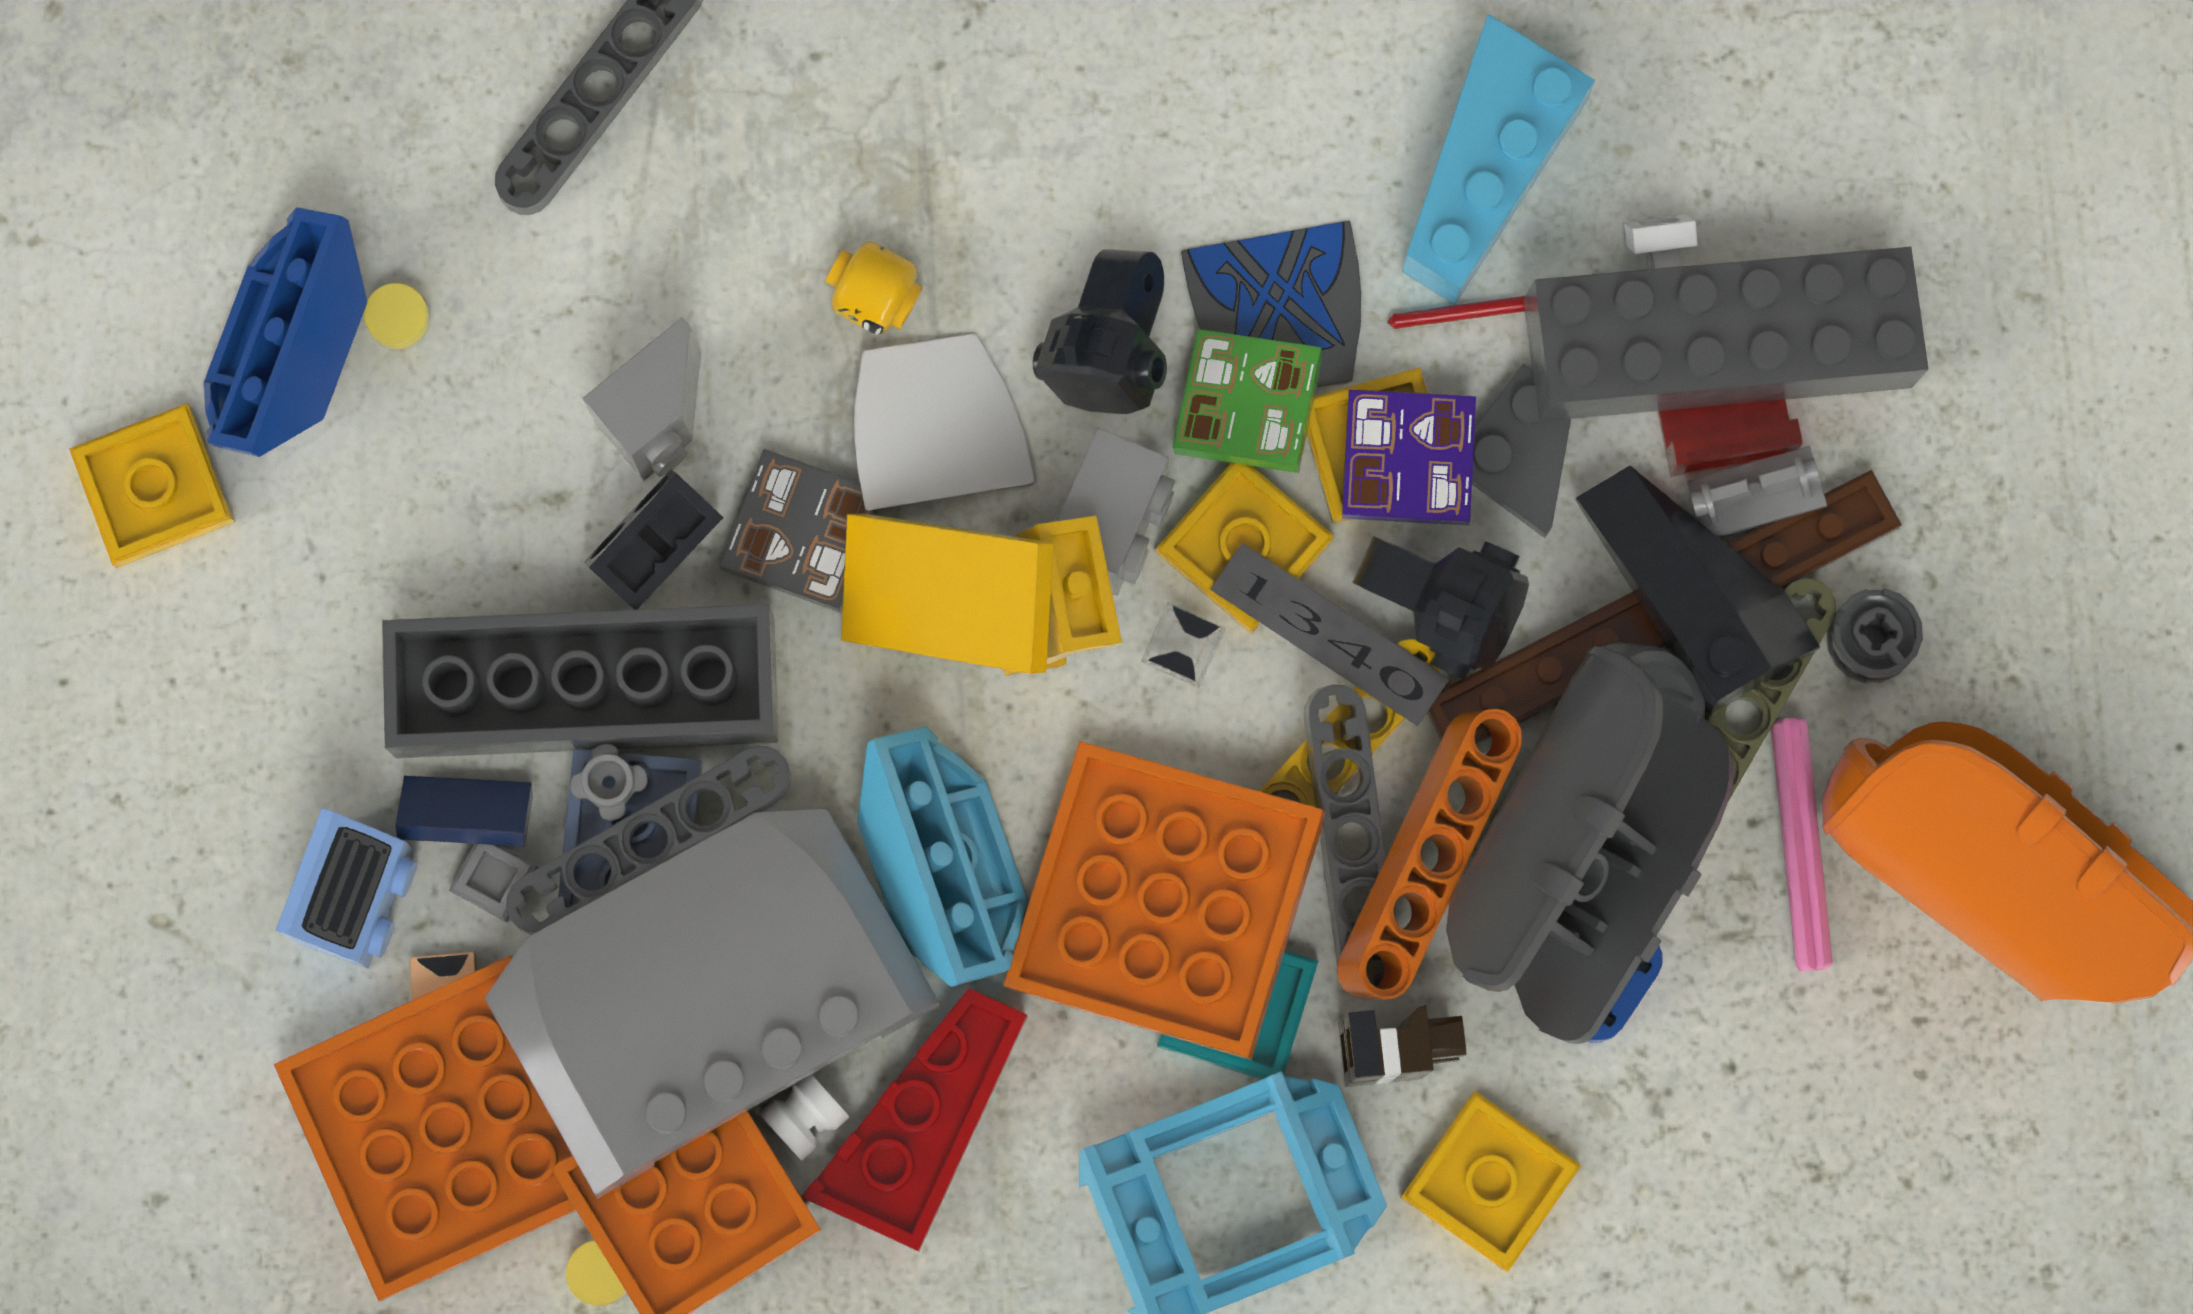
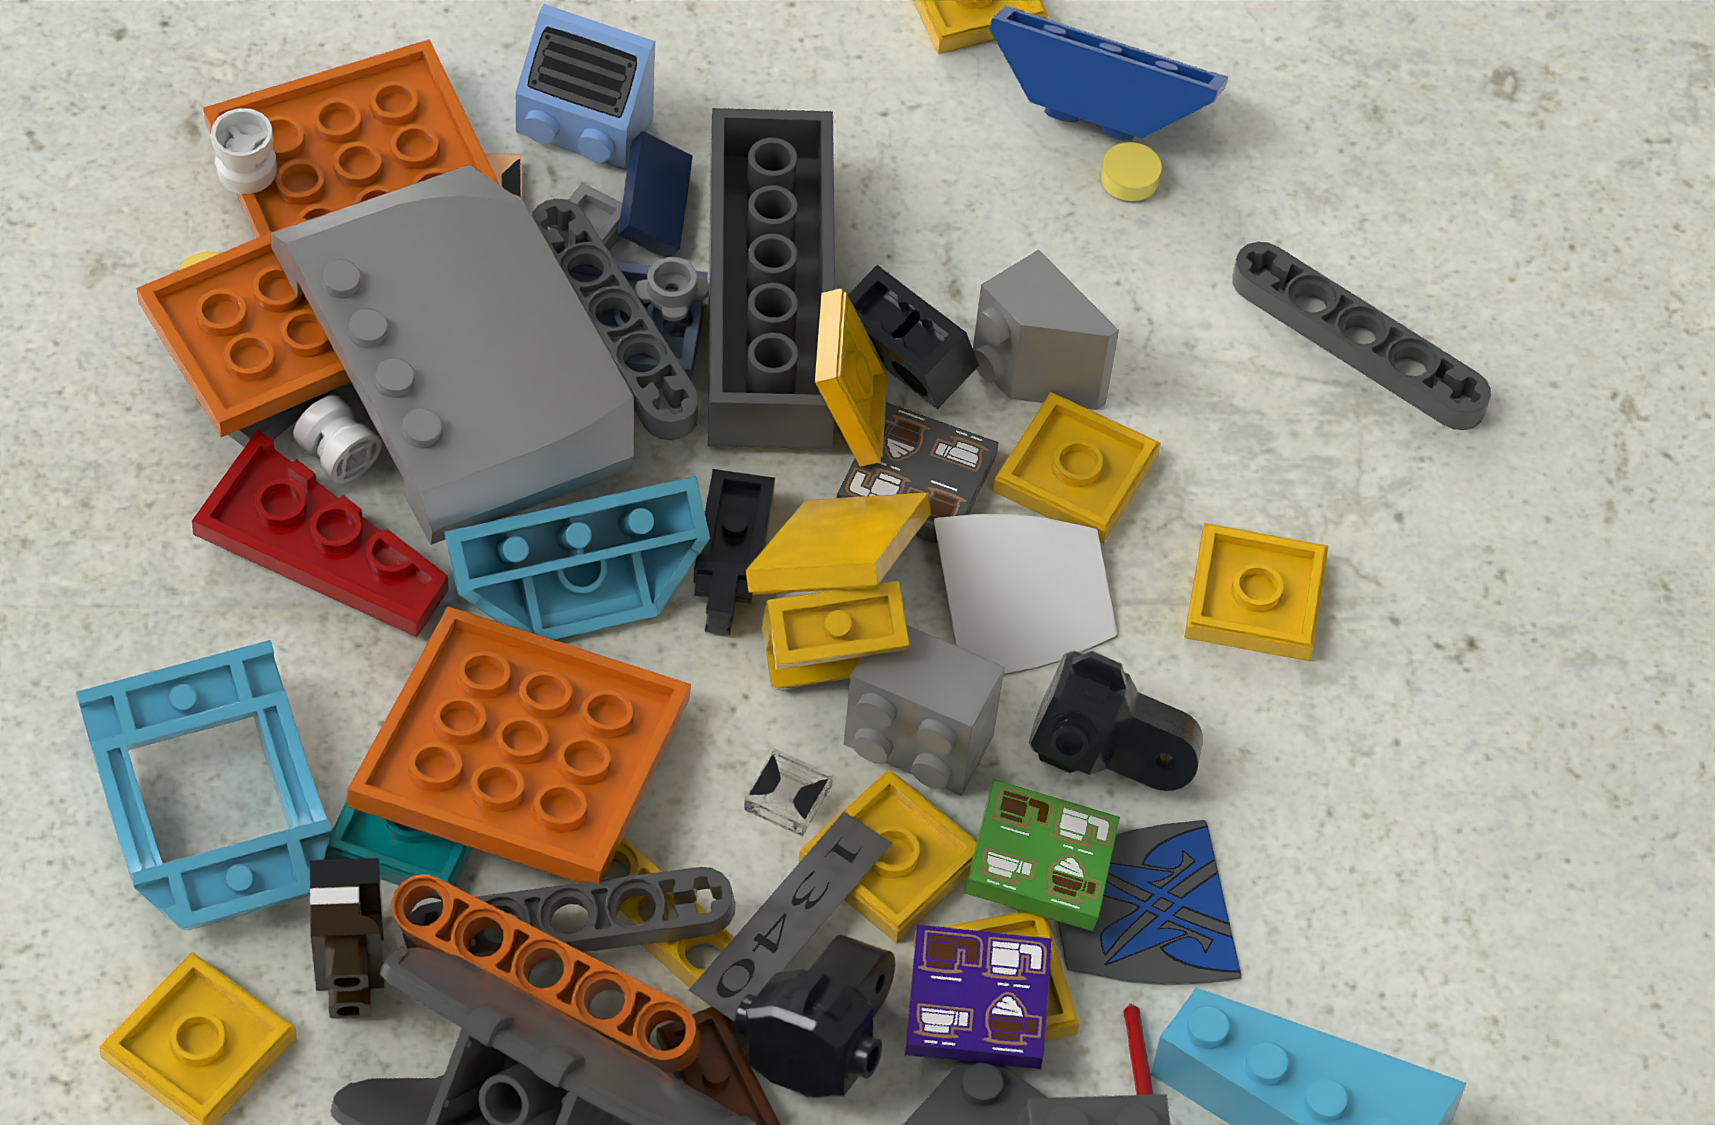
camera: 85 degrees right, 25 degrees down
yellow head [825,241,923,334] -> none
none -> white wheel [211,108,277,194]
none -> black hinge [693,469,775,635]
none -> yellow tile [815,288,888,467]
none -> yellow tile [992,392,1161,544]
none -> yellow tile [1184,523,1328,661]

